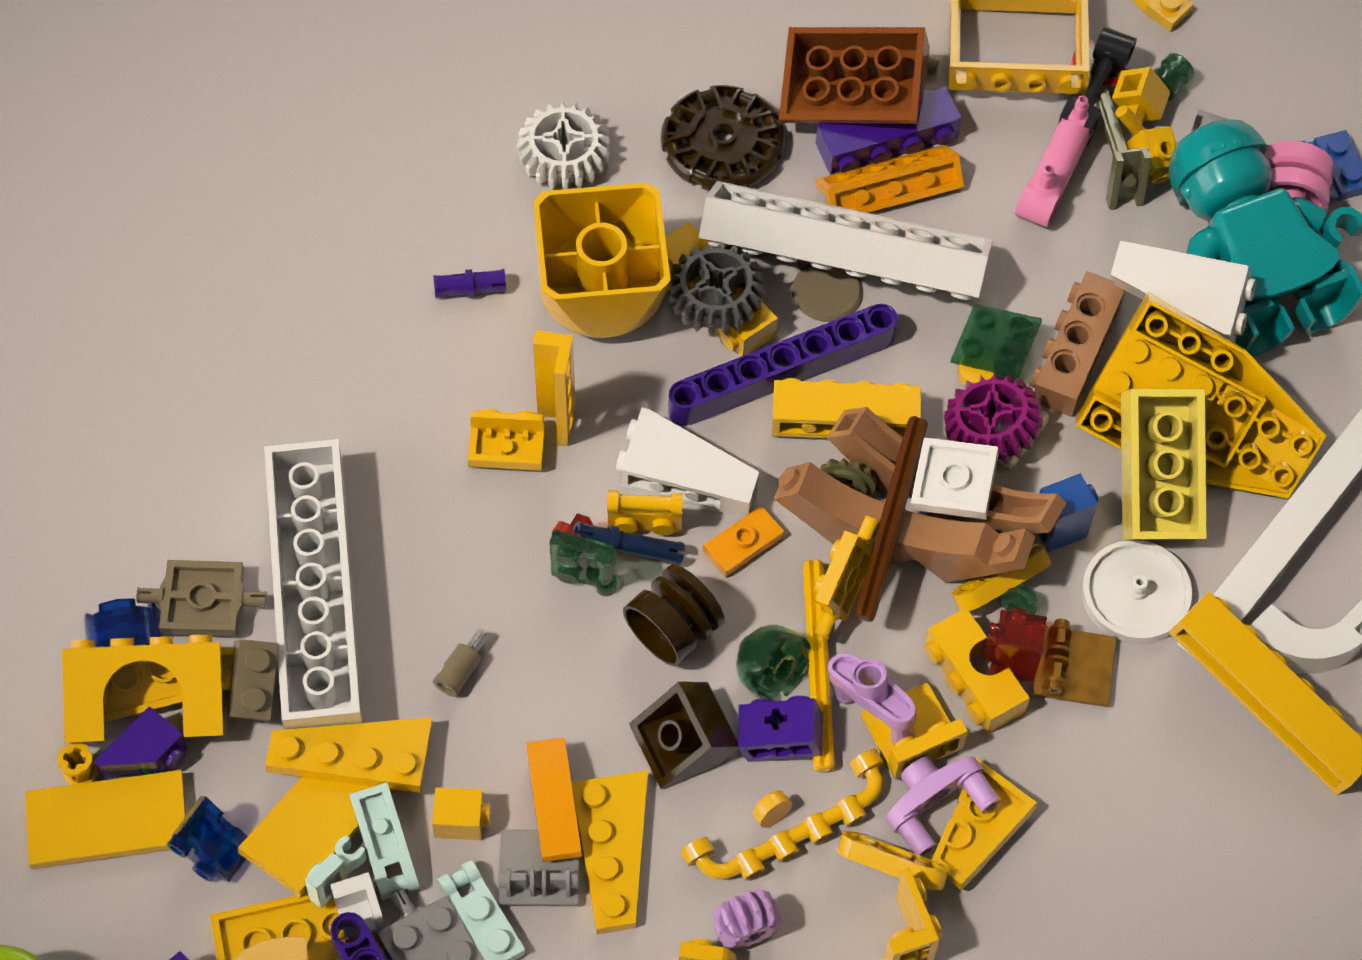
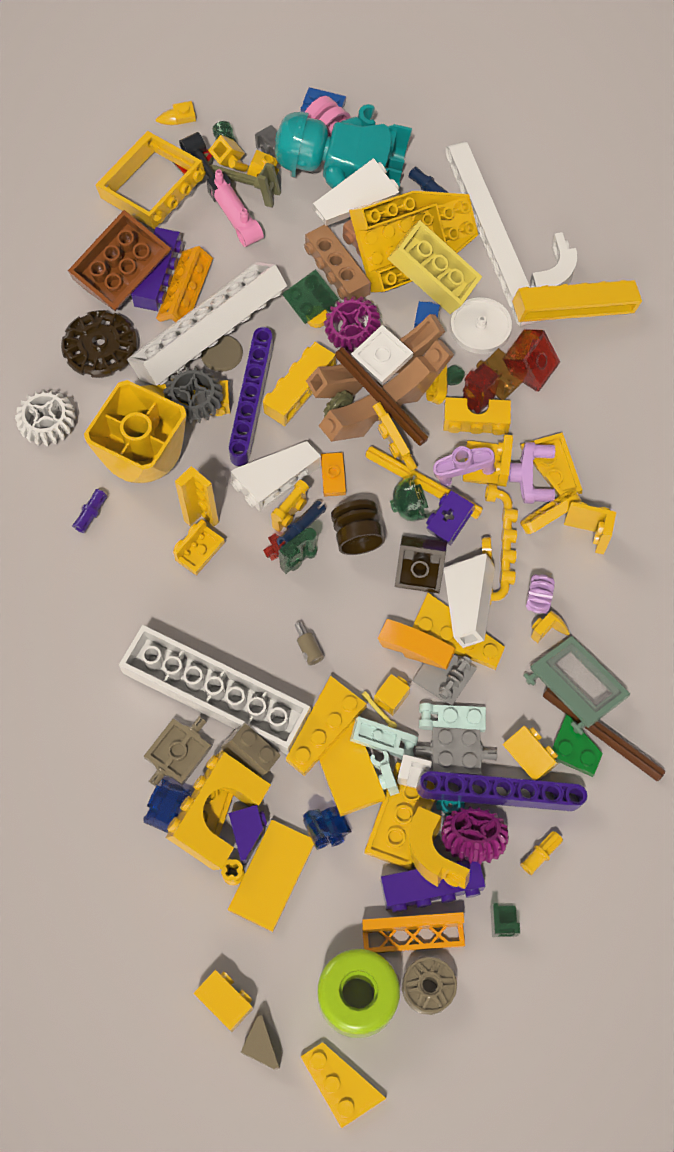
camera: 55 degrees left, 5 degrees up
none -> light yellow hinge [361,691,397,729]
none -> dark blue pin [408,166,449,193]
none -> white slope [444,553,495,648]
none -> clear red slope [502,329,560,392]

